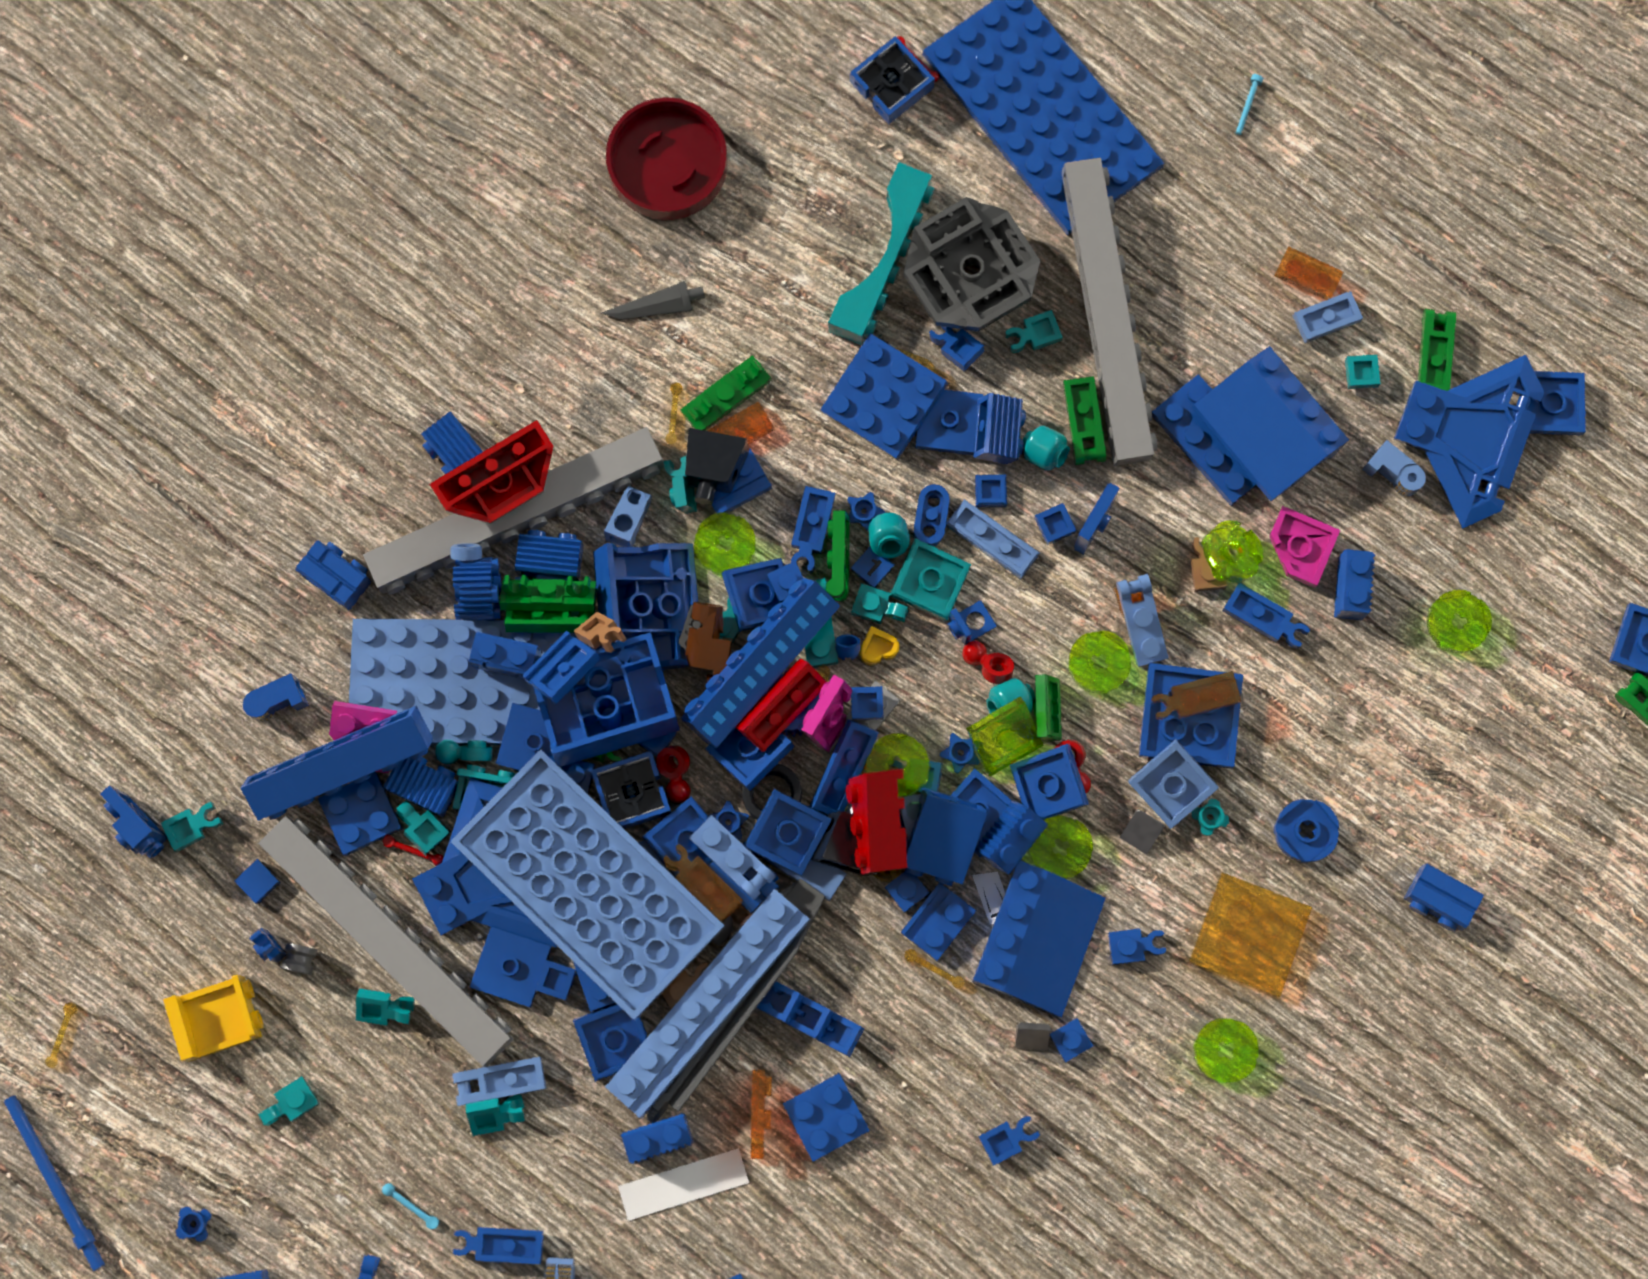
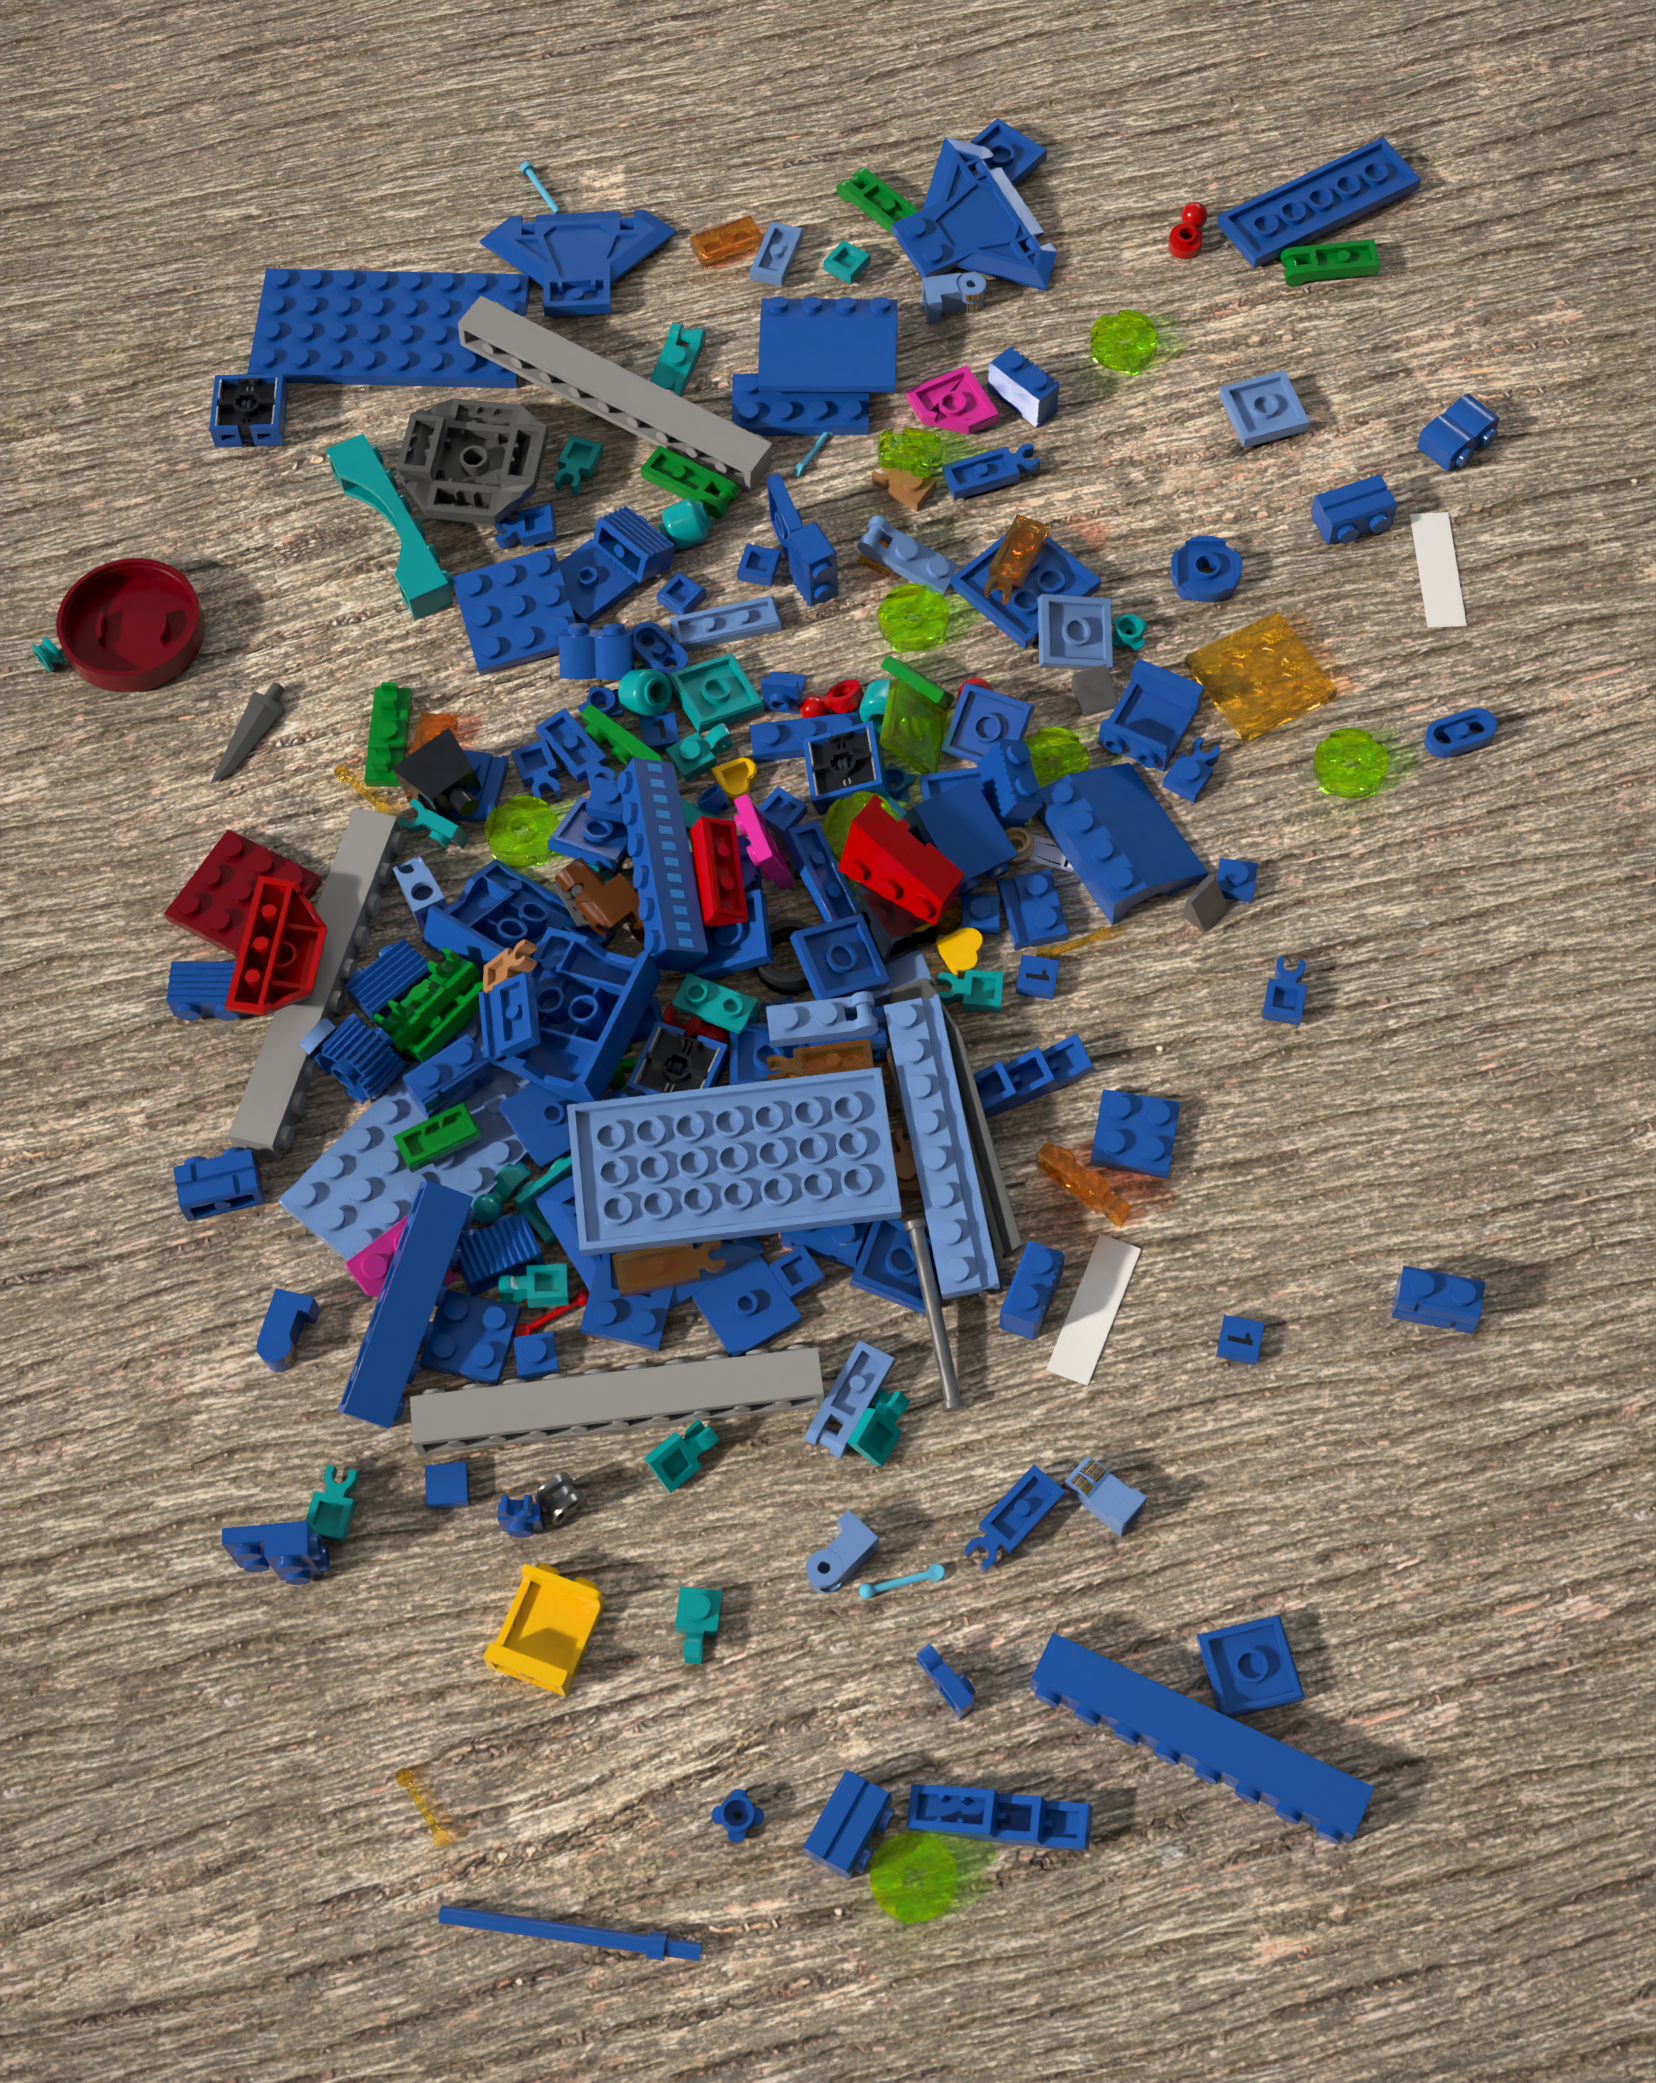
camera: 50 degrees left, 15 degrees down
none -> teal bush [31,636,65,673]
none -> dark red plate [164,829,322,957]
none -> green plate [393,1102,482,1173]
none -> blue plate [480,210,677,317]
none -> blue plate [511,739,561,806]
none -> blue plate [513,1331,560,1380]
none -> blue brick [558,623,635,680]
none -> clear orange plate [612,1240,726,1298]
none -> teal plate [649,322,706,397]
none -> teal bracket [672,973,760,1034]
none -> blue plate [749,712,859,763]
none -> blue brick [787,522,839,607]
none -> medium azure hinge [793,432,833,478]
none -> piece [802,720,890,815]
none -> medium blue leg [806,1509,880,1594]
none -> flat silver bar [903,1219,967,1413]
none -> yellow tile [936,927,983,977]
none -> teal plate [937,969,1004,1013]
none -> tan plate [1005,827,1035,864]
none -> blue tile [1015,955,1060,1000]
none -> blue panel [1098,658,1205,772]
none -> red plate [1168,202,1208,259]
none -> medium blue plate [1219,370,1310,448]
none -> white sticker [1410,512,1467,628]
none -> blue brick [1417,394,1500,472]
none -> blue plate [1424,708,1497,758]

